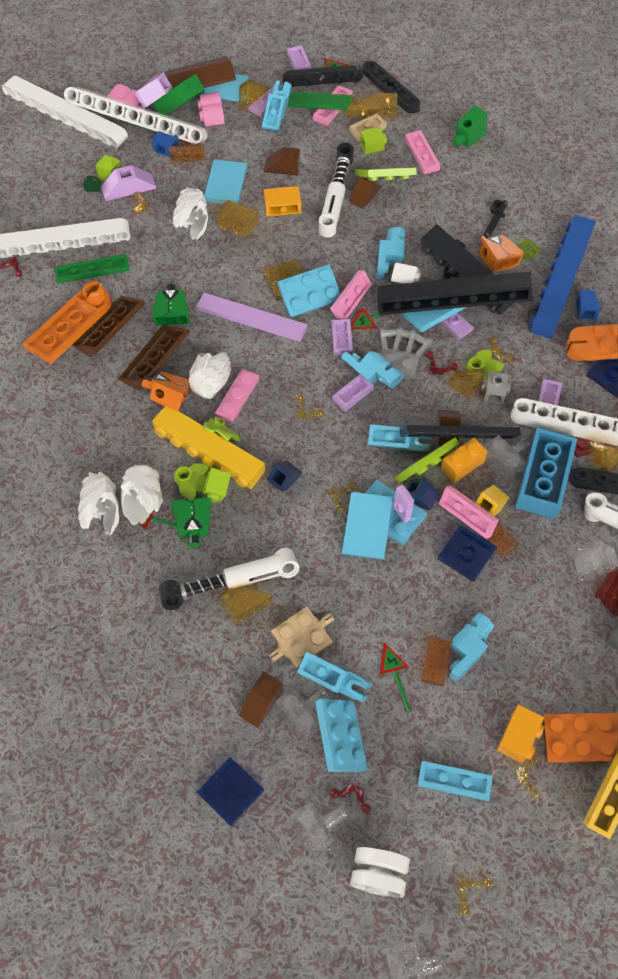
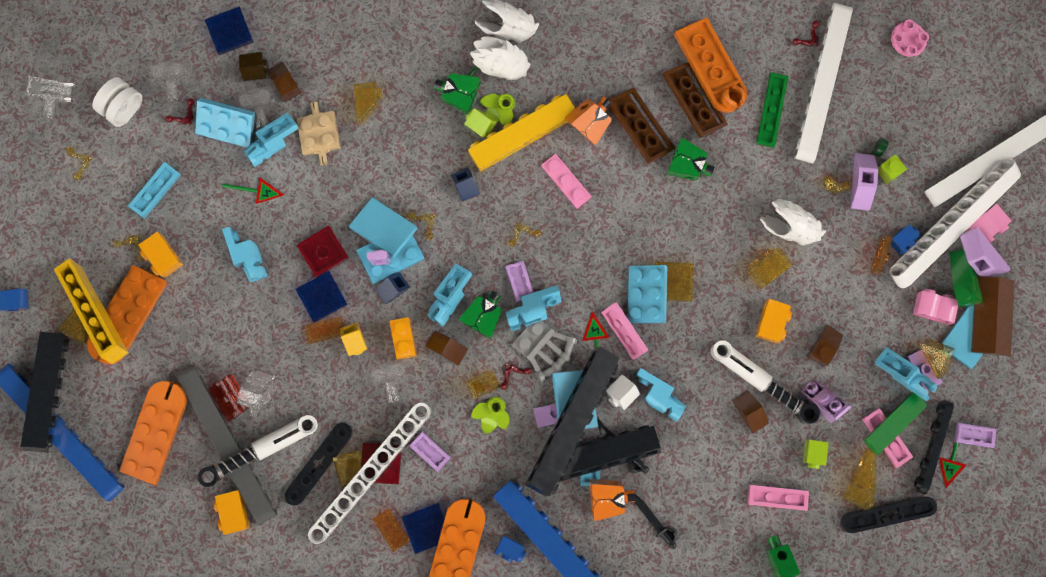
camera: 110 degrees right, 20 degrees up
piece [159,548,299,611] -> none
white head [189,351,231,399] -> none
lavender tile [196,293,307,342] -> none
medium azure tile [204,159,248,205] -> none
lime plate [204,417,240,442] -> none
lavender plate [331,319,353,356] -> none
tan plate [349,113,387,141] -> none
lime wing [355,167,416,181] -> none
lime wing [394,437,460,483] -> none
black tile [399,425,521,439] -> none
clear orange plate [421,637,451,686] -> none
bright pink plate [439,485,499,539] -> none
light grey brick [481,372,511,405] -> none
clear yellow piece [490,336,515,363] -> none
dark azure brick [515,428,578,520] -> none
clear neon green tile [517,238,540,261] -> none
none -> dark brown brick [239,52,269,81]
none -> dark red plate [296,225,349,278]
none -> green torso [459,290,502,339]
none -> lavender slope [801,380,851,423]

